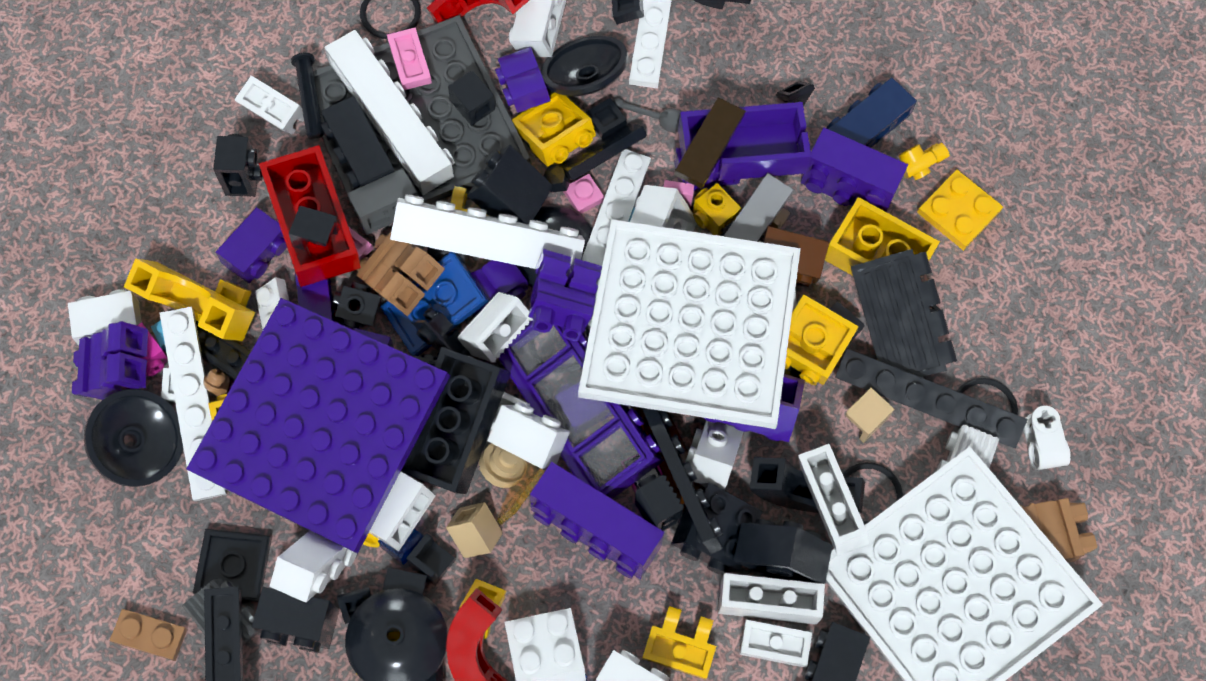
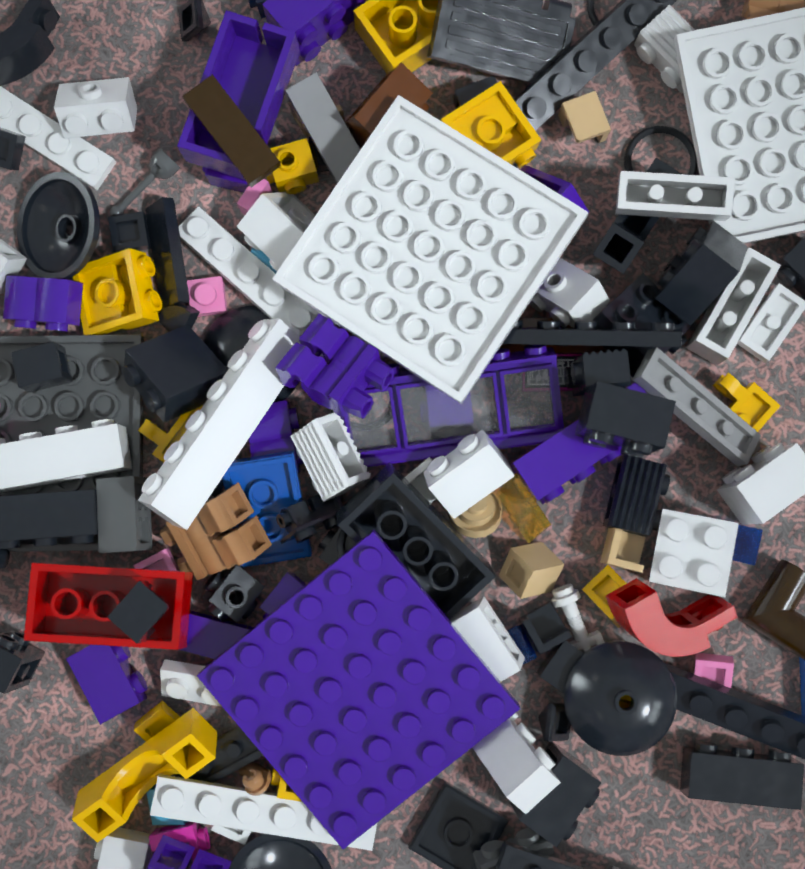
camera: 60 degrees left, 15 degrees up
none -> white brick [54,77,137,138]
none -> white hinge [551,584,605,653]
none -> black brick [575,381,676,458]
none -> tan panel [600,528,646,573]
none -> black brick [603,455,670,536]
none -> light grey plate [632,347,761,466]

